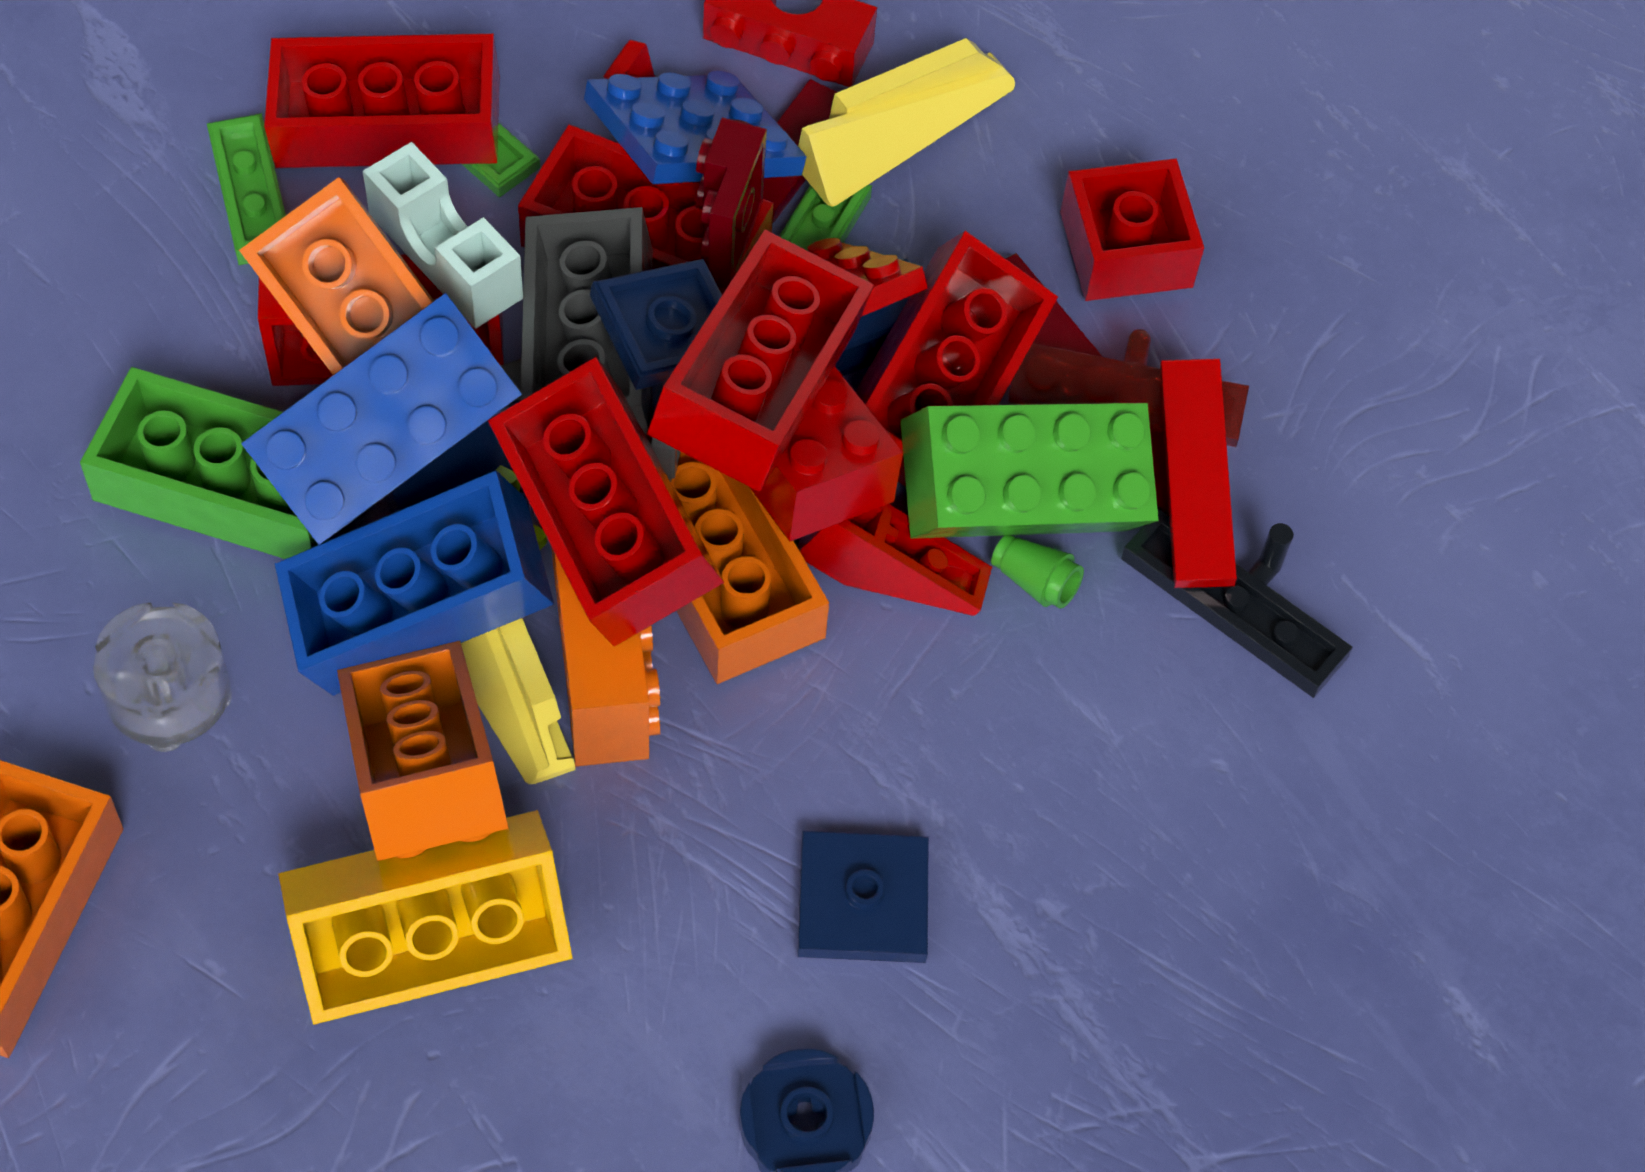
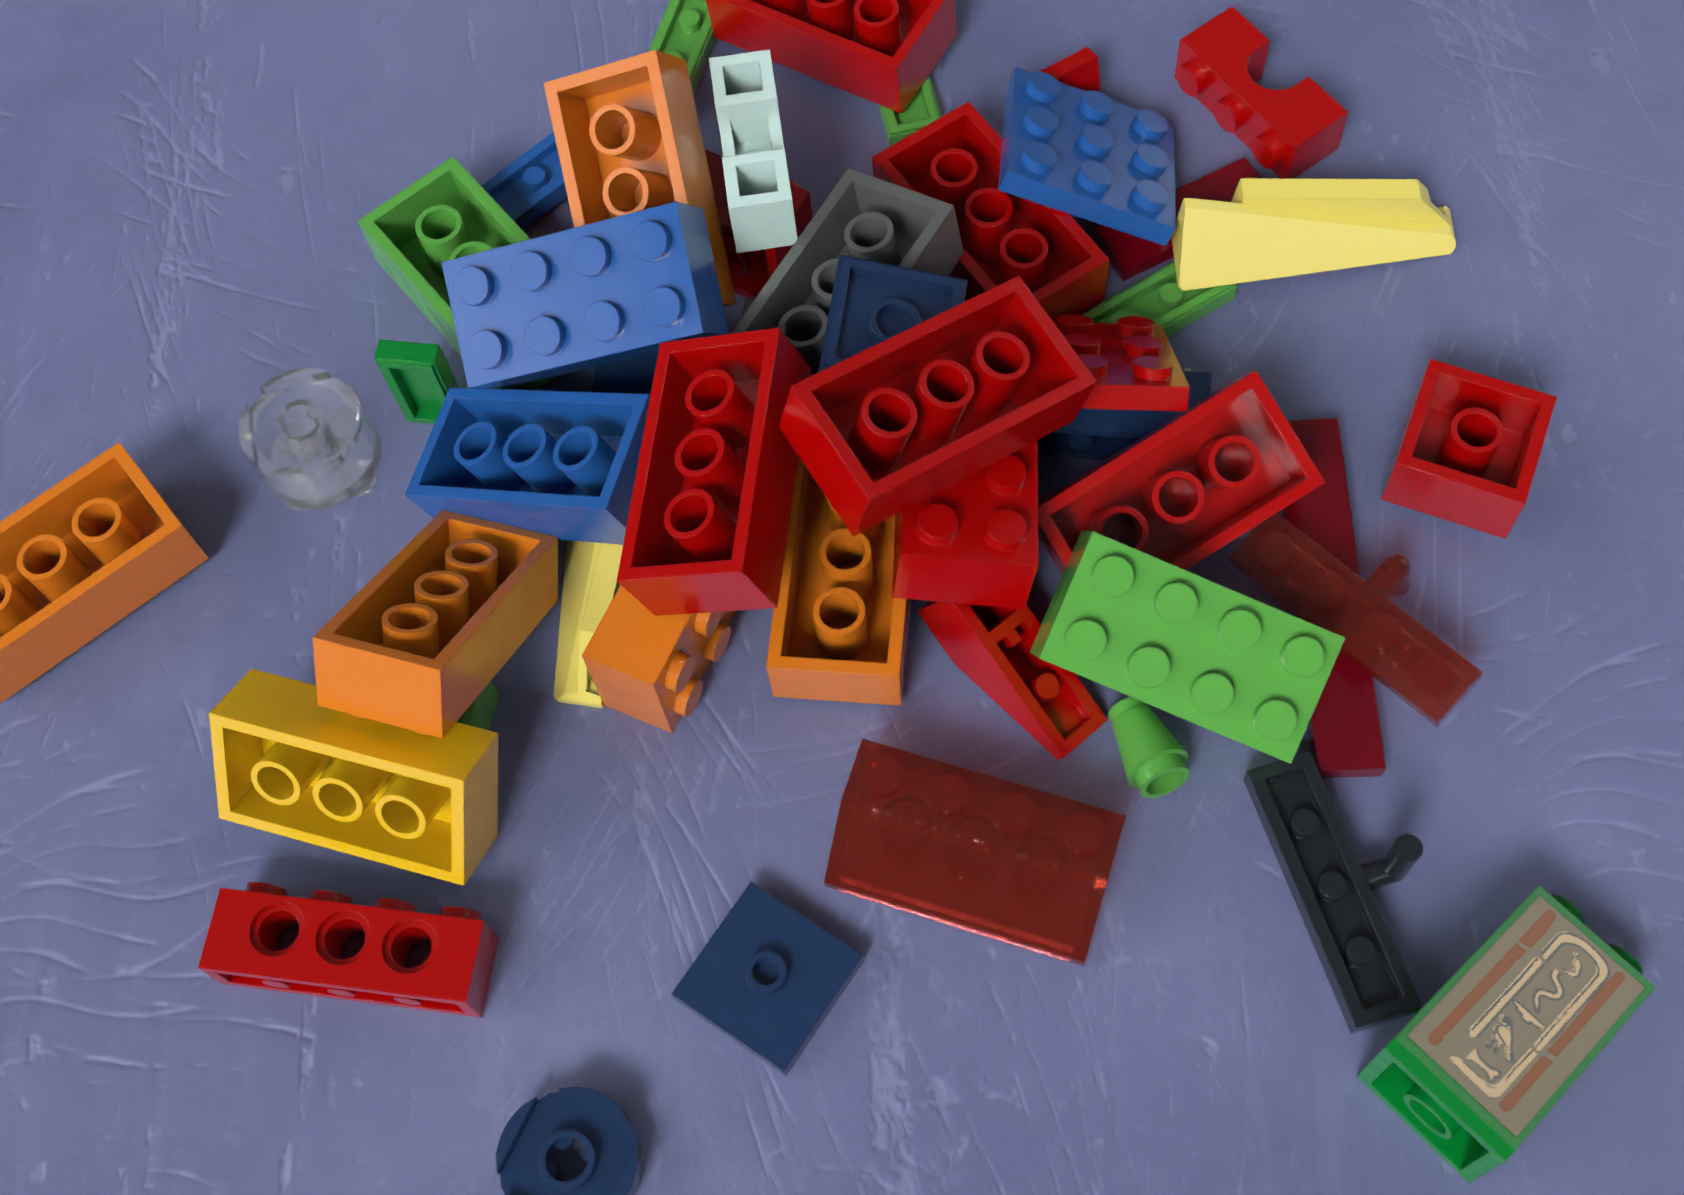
camera: 45 degrees right, 5 degrees up
dark red plate [695,117,767,289] -> none
red tile [1160,359,1237,588] -> none
none -> red brick [198,882,499,1018]
none -> green tile [374,339,459,424]
none -> blue plate [481,132,568,230]
none -> clear red slope [824,738,1126,966]
none -> slope [1356,885,1656,1183]

